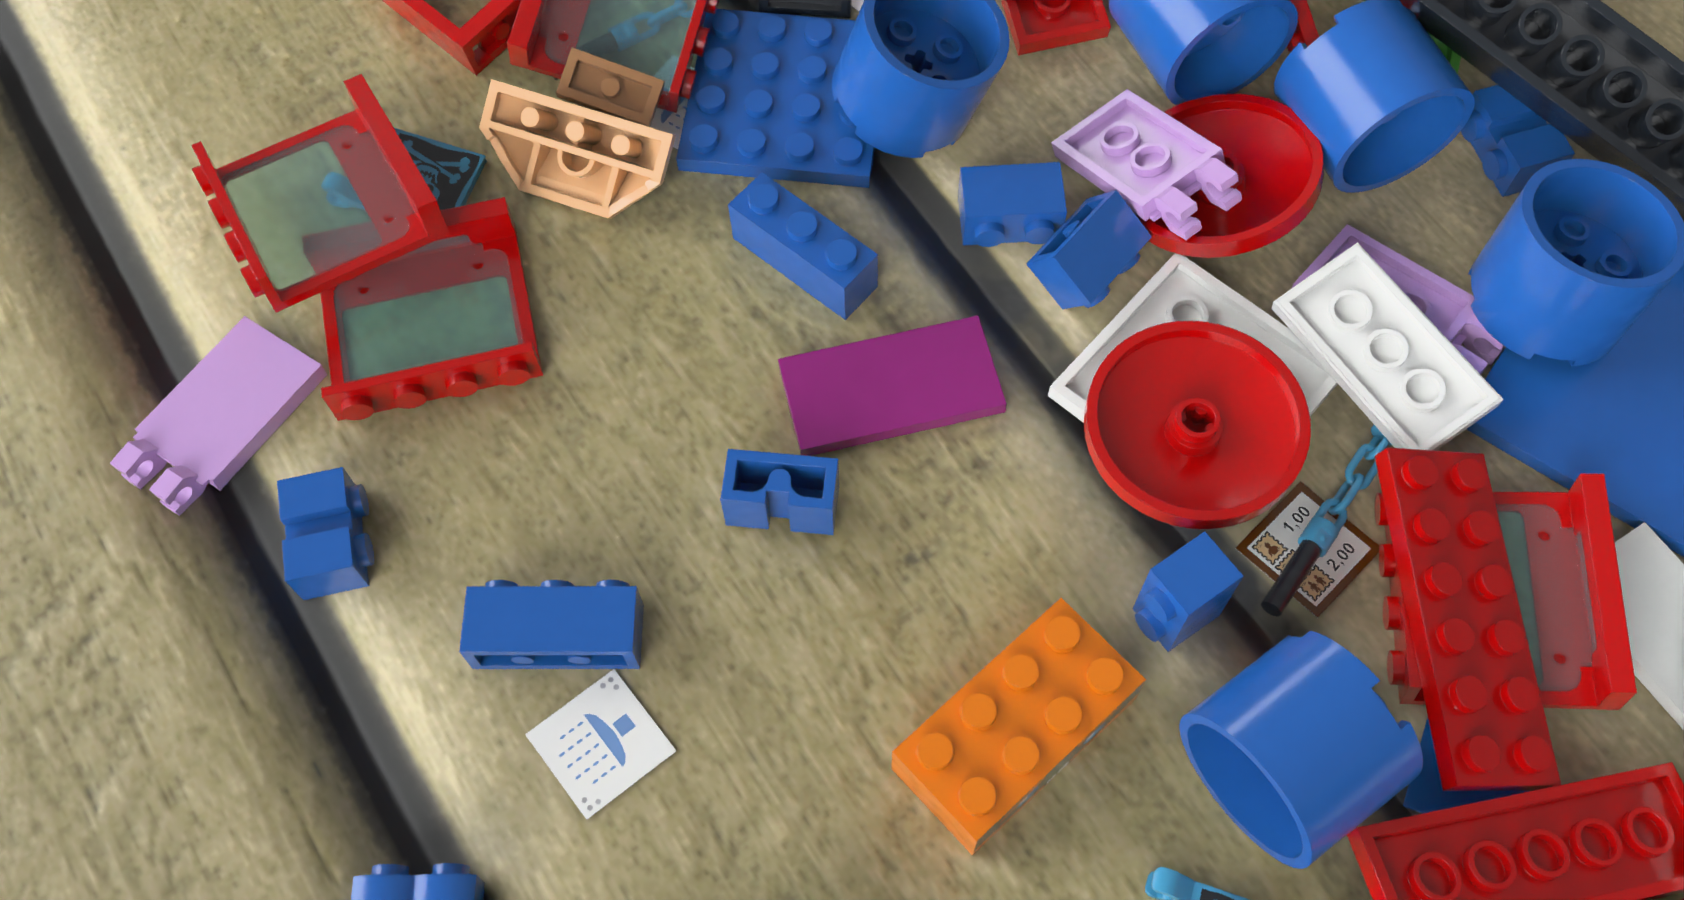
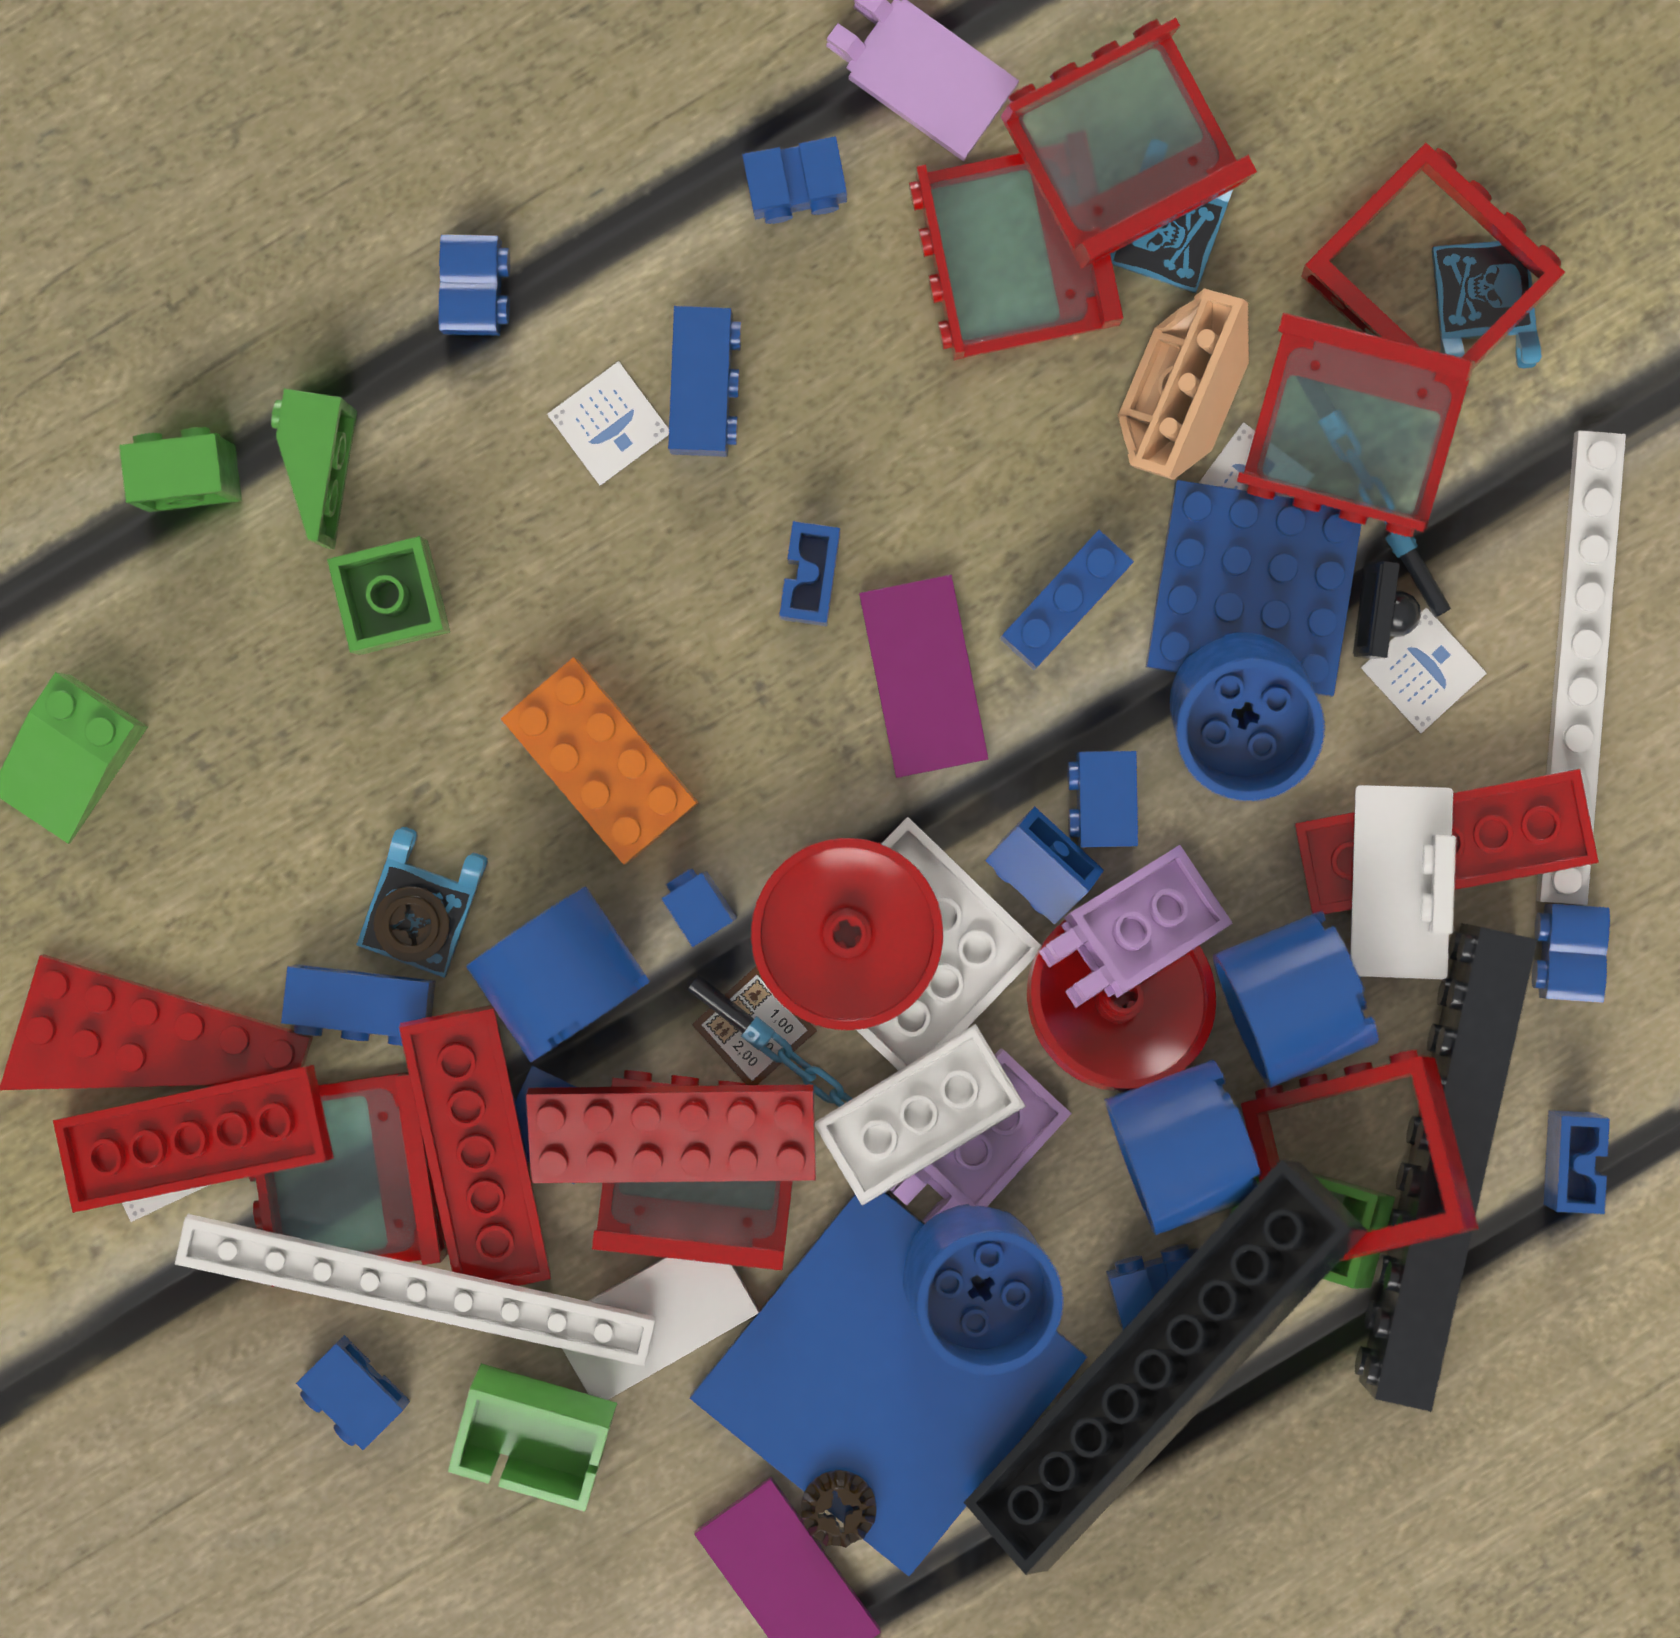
camera: 90 degrees right, 25 degrees up
medium nougat plate [556,47,665,127] -> none

